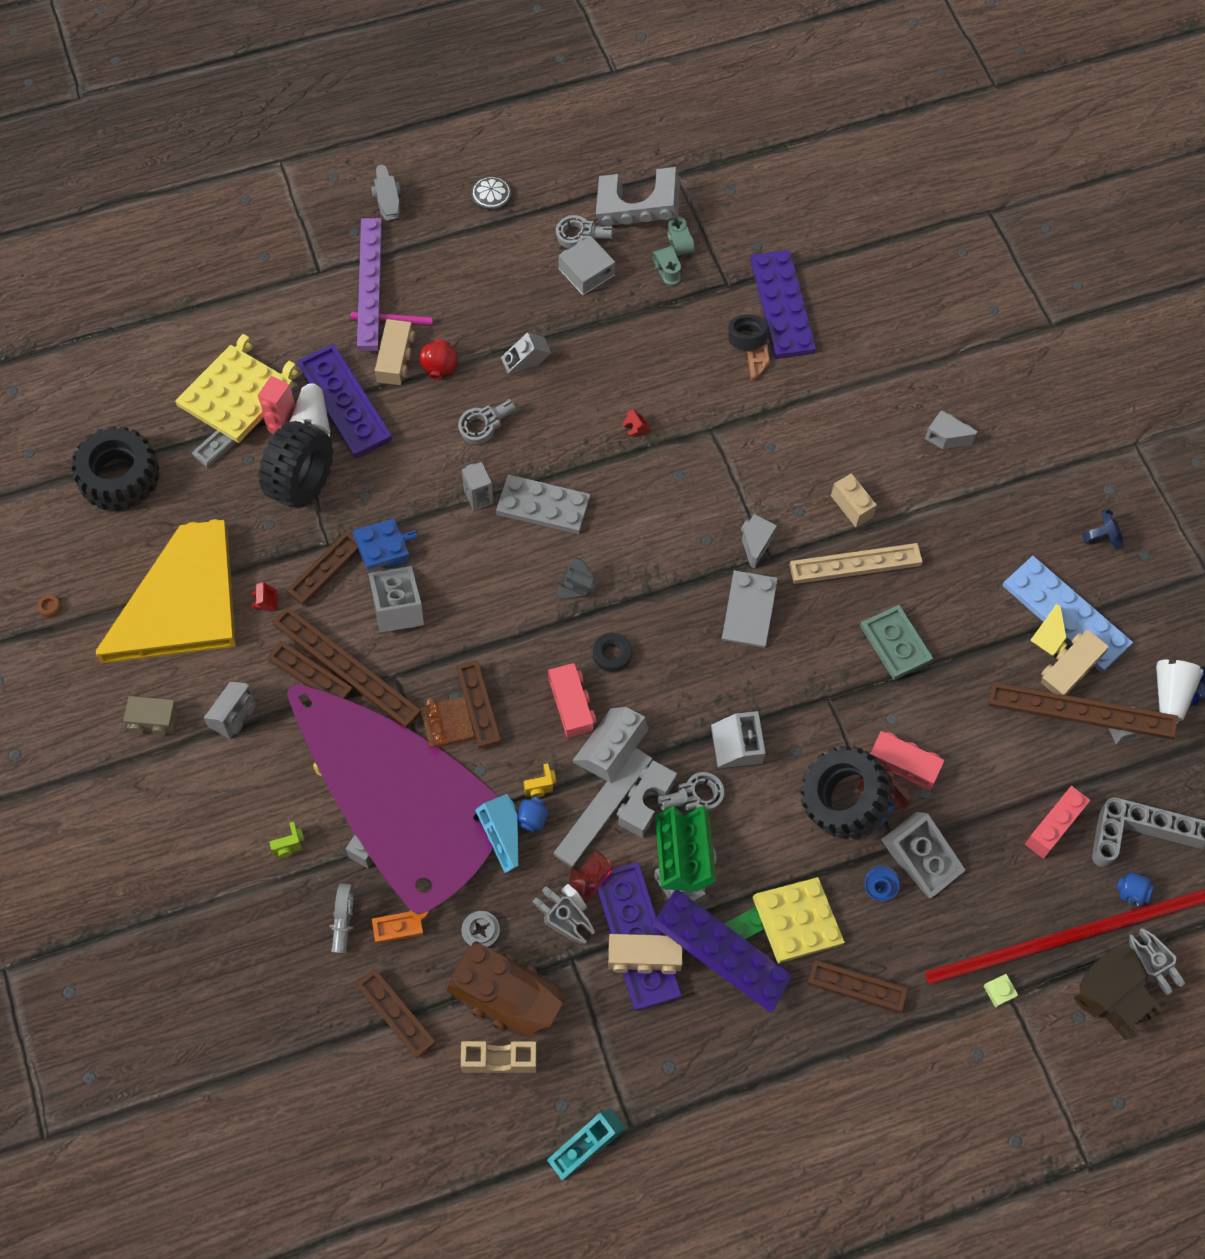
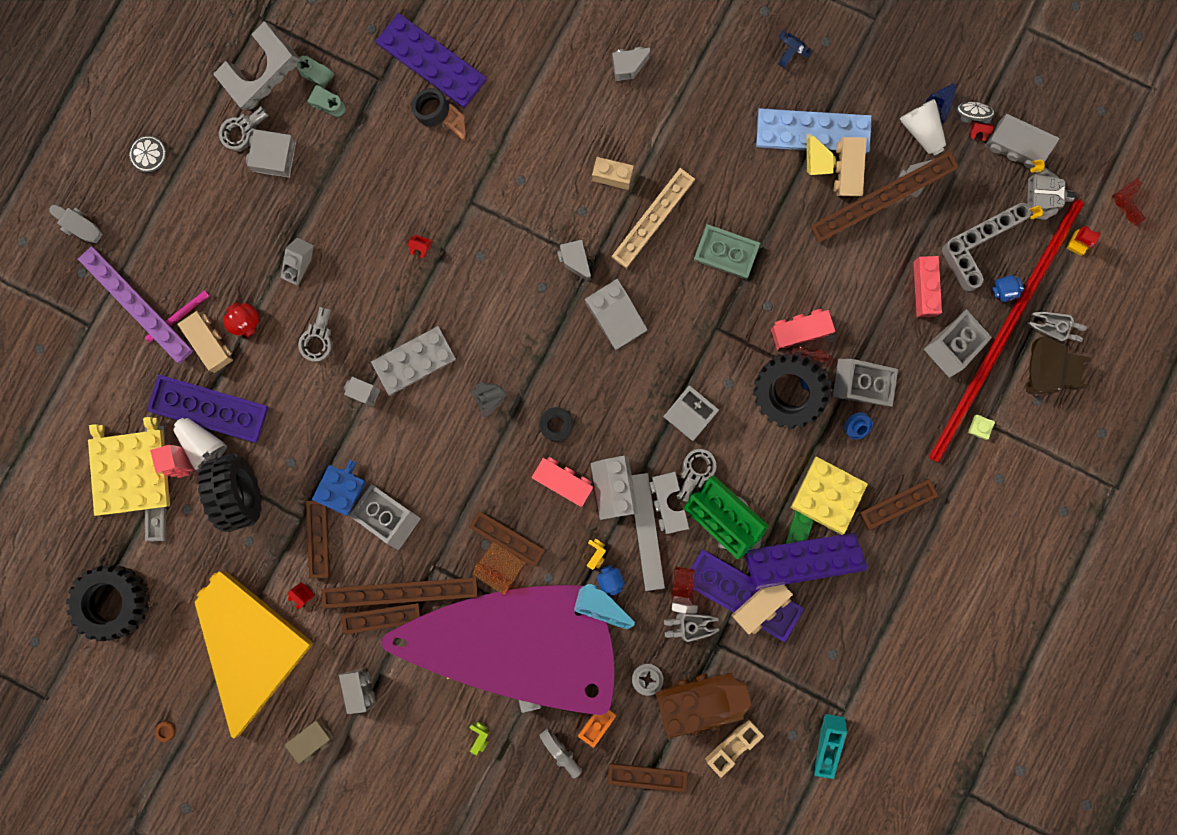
camera: 35 degrees left, 20 degrees up
none -> light grey slope [924,309,992,378]

